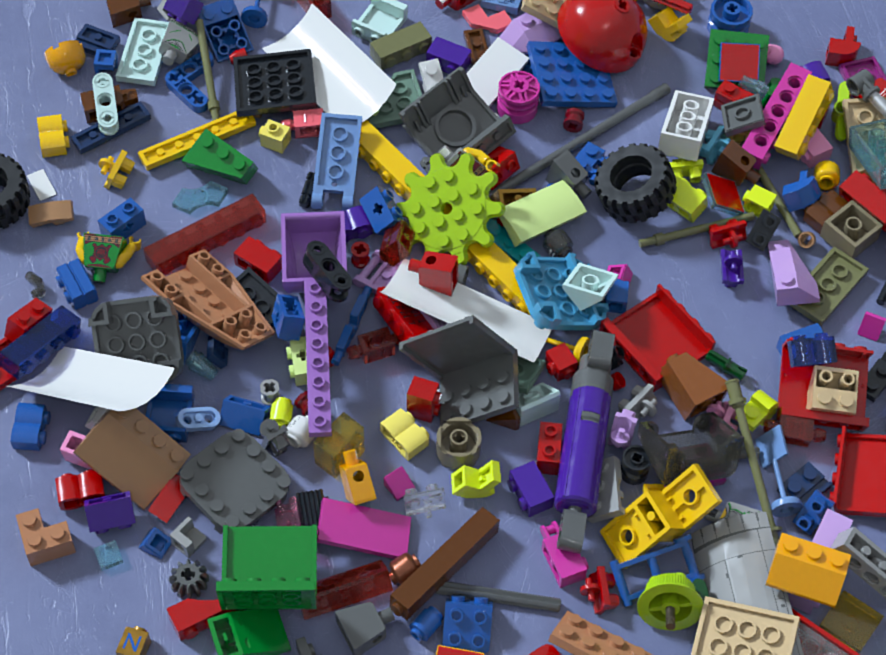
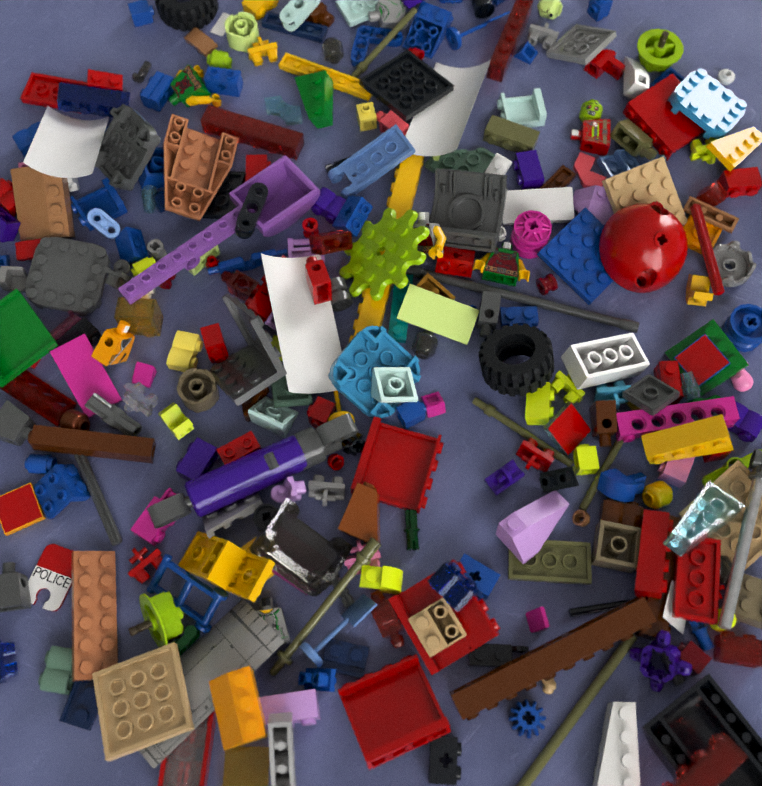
camera: 55 degrees right, 10 degrees up
blue brick [271,294,305,341] -> none
none -> dark grey piece [84,393,142,436]
none -> lime head [207,49,232,69]
none -> yellowish green brick [225,12,259,53]
none -> clear smoke head [321,37,344,64]
none -> torso [472,242,530,287]

